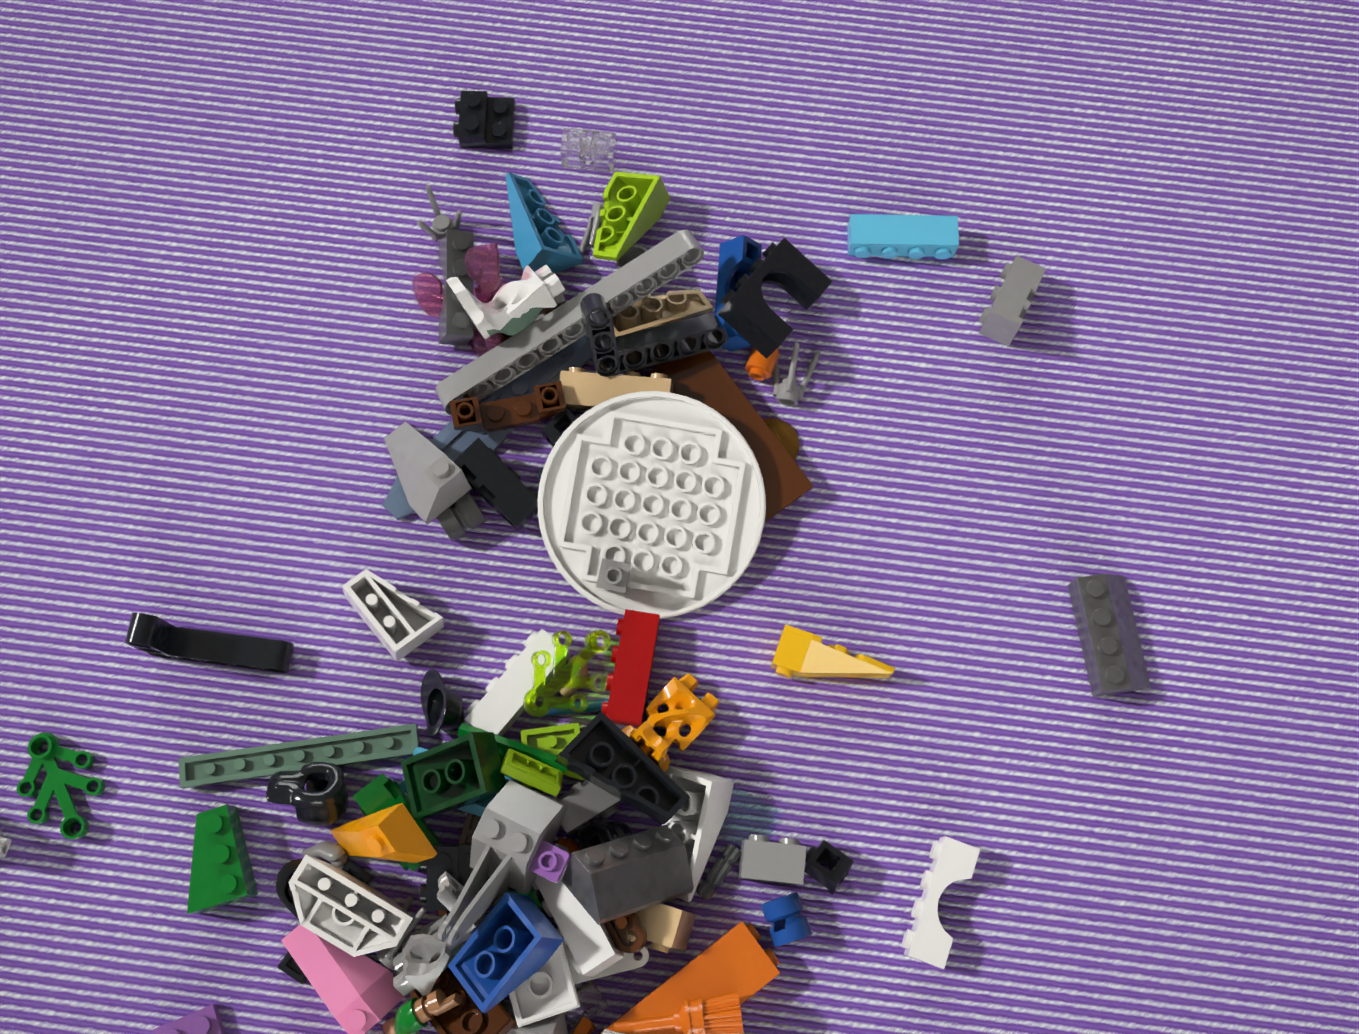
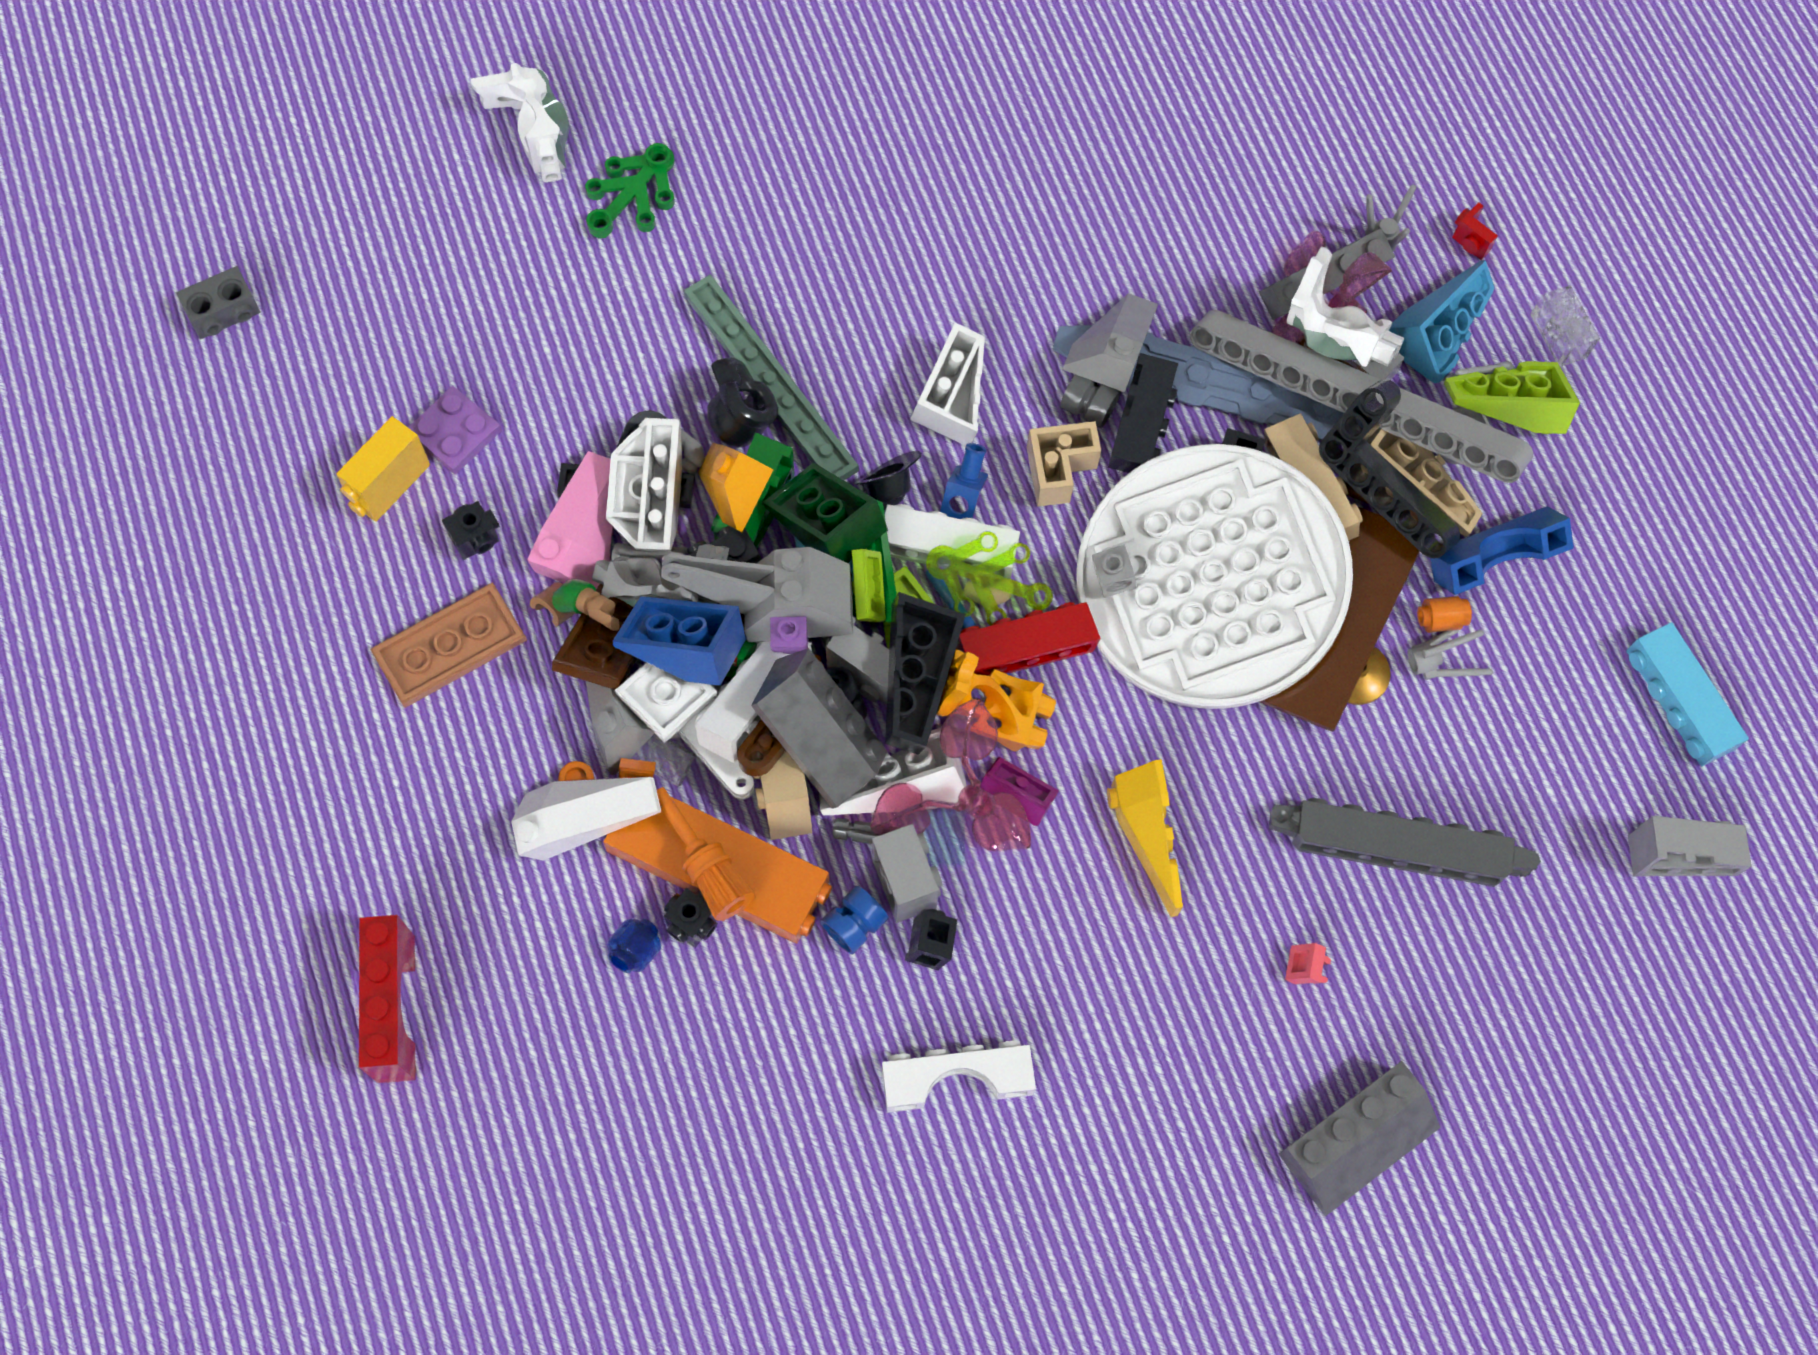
camera: 60 degrees right, 5 degrees down
black beam [125,613,294,673] -> none
green wedge [187,804,258,914] -> none
reddish brown slope [449,381,566,433] -> none
black plate [453,91,515,149] -> none
black arch [717,237,832,359] -> none
none -> clear pink plant [870,699,1031,851]
none -> blue bracket [940,443,988,519]
none -> magenta slope [978,756,1059,826]
none -> tan brick [1026,421,1101,507]
none -> dark grey hinge [1269,798,1541,887]
none -> coral tile [1285,943,1331,984]
none -> red bracket [1452,202,1498,260]

